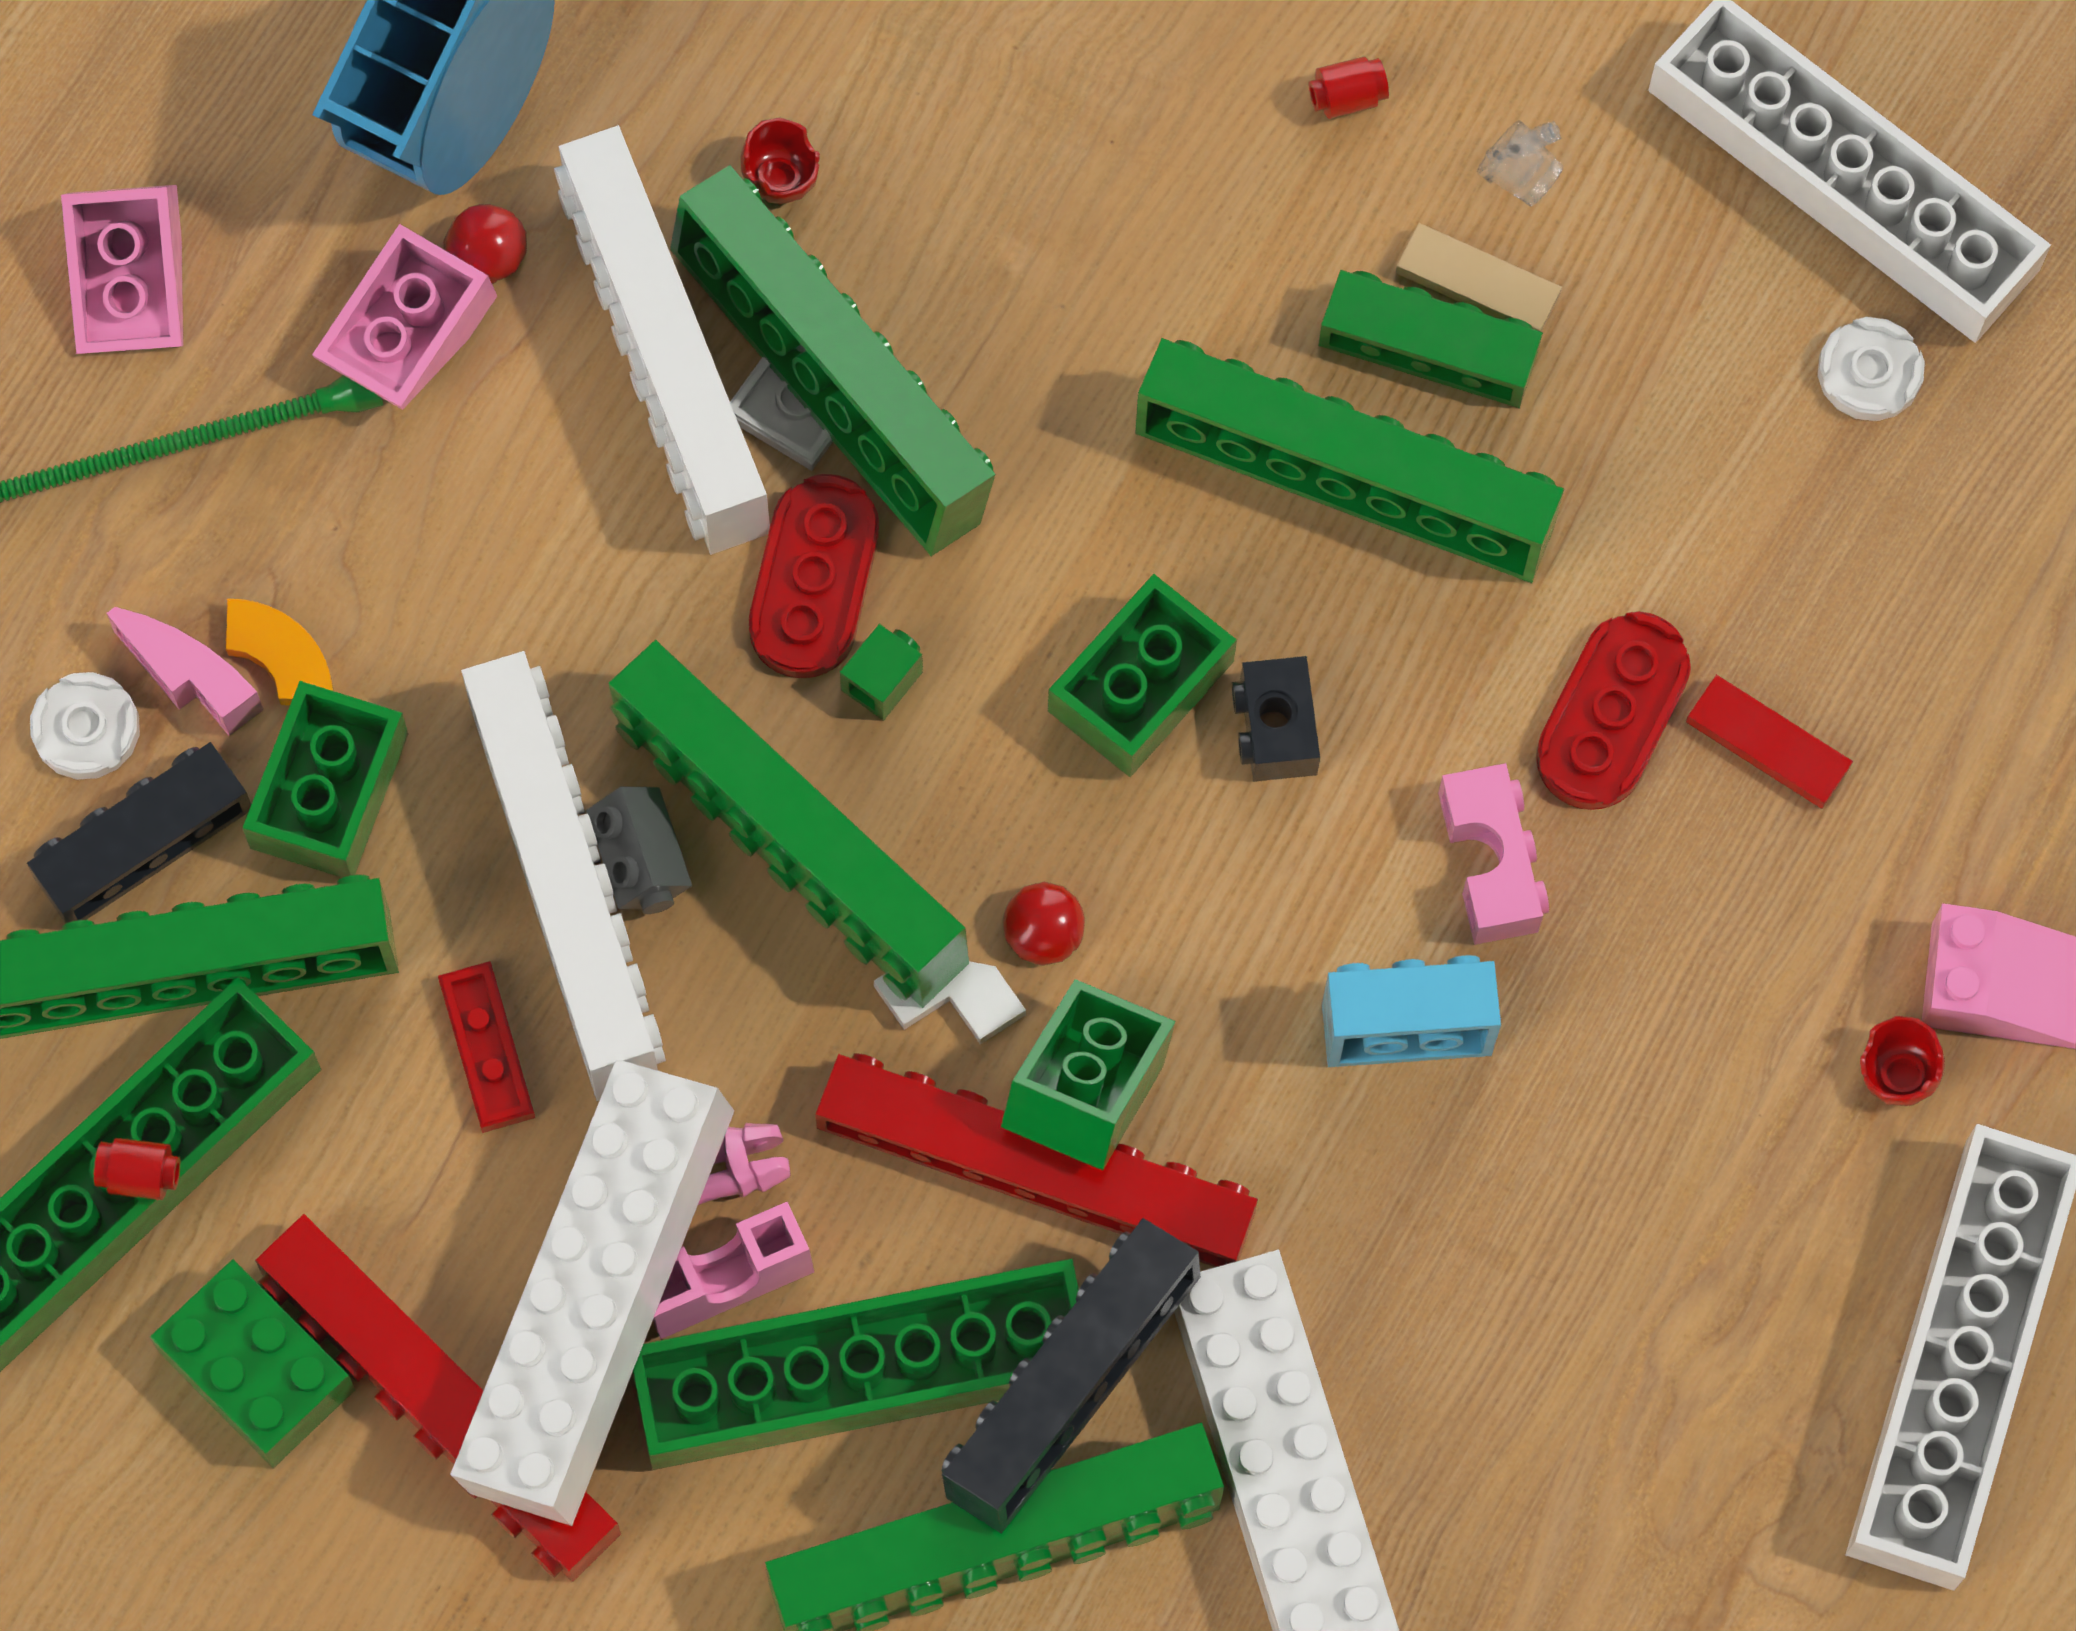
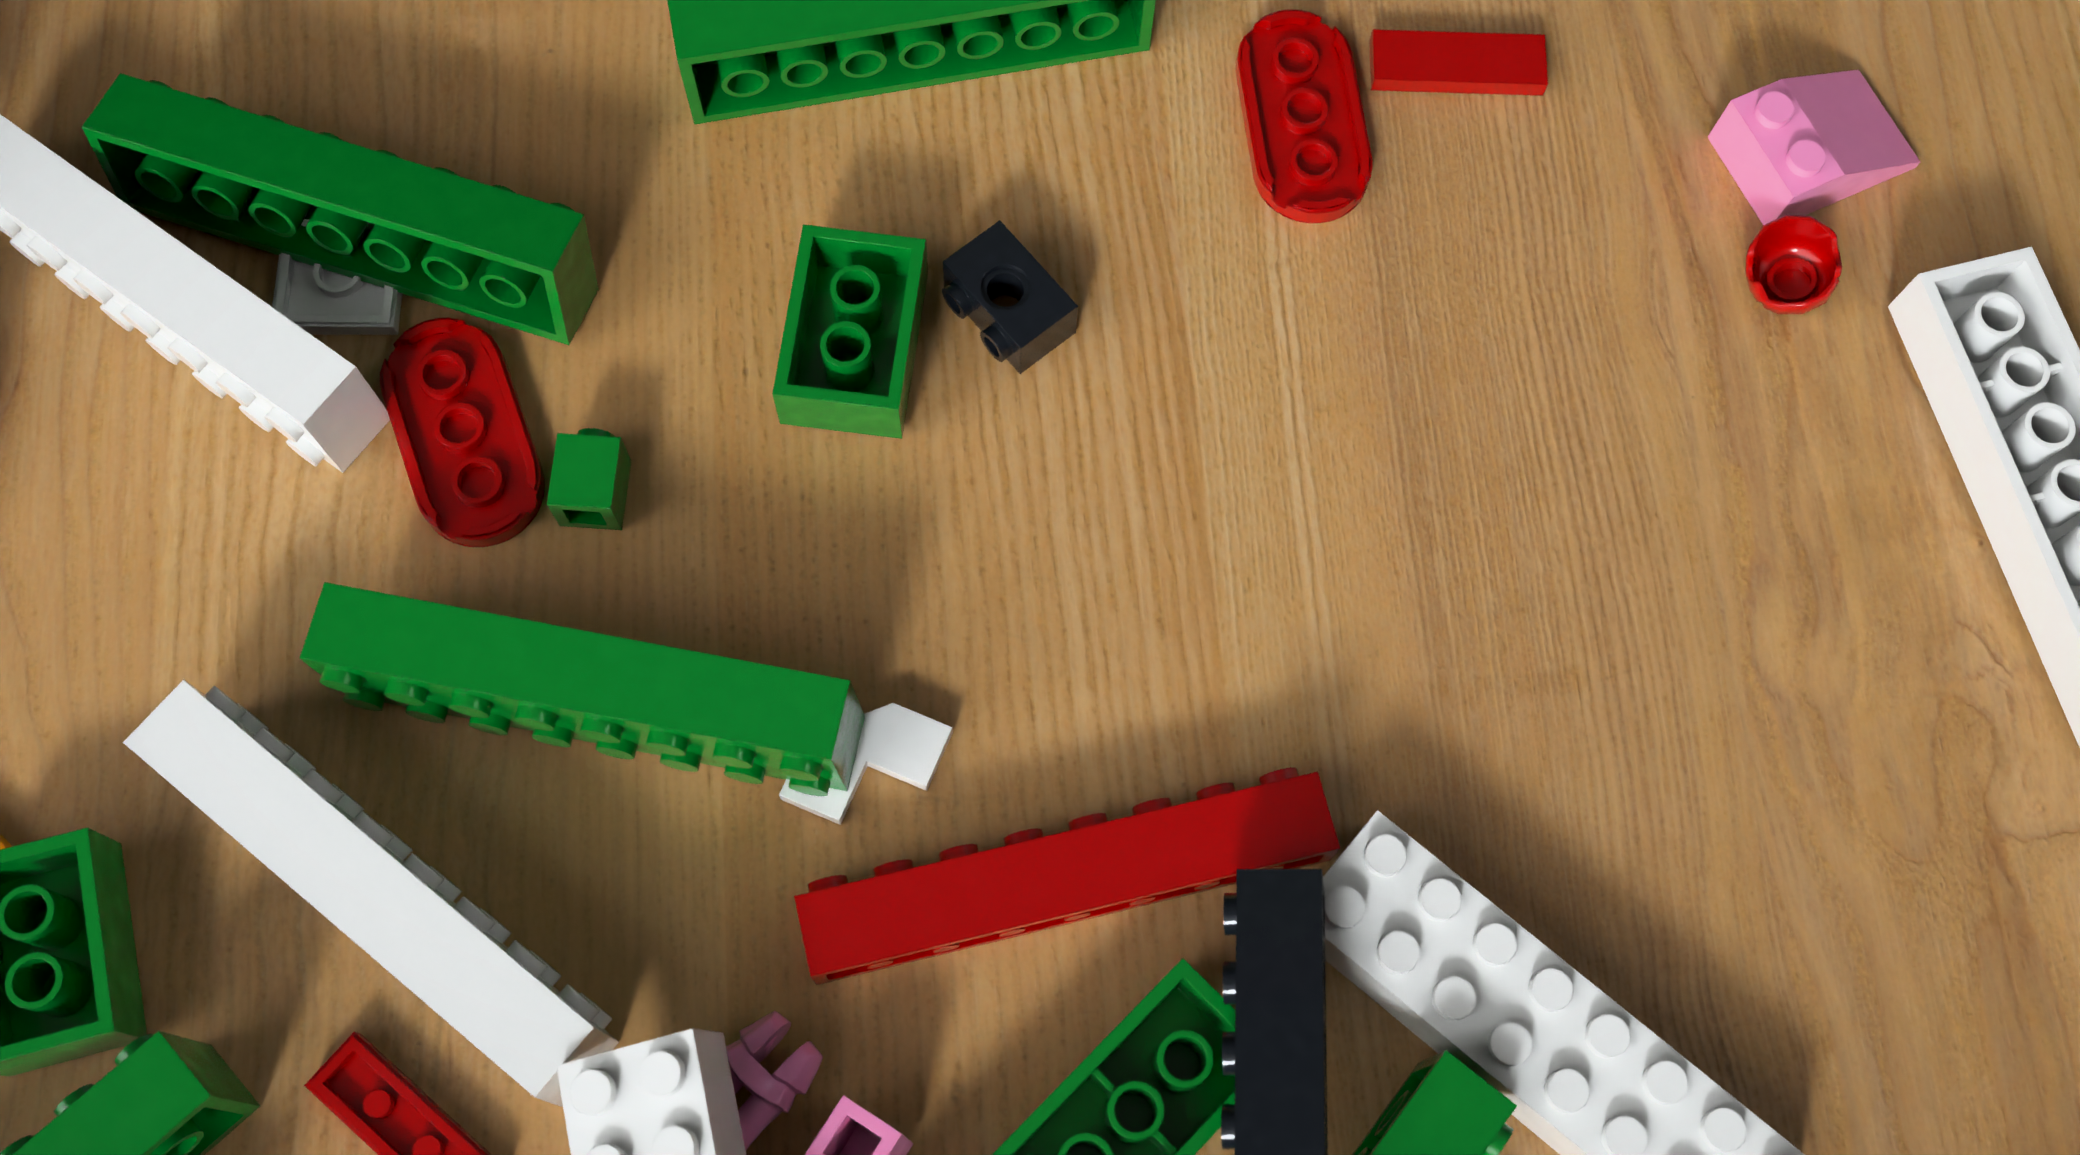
camera: 35 degrees left, 0 degrees up
dark grey brick [586,786,692,914] -> none
red hair [740,117,820,204] -> none
green brick [1001,979,1176,1170] -> none
red hair [1003,881,1085,966] -> none
medium azure brick [1322,955,1501,1067] -> none
bright pink arch [1438,763,1549,945] -> none

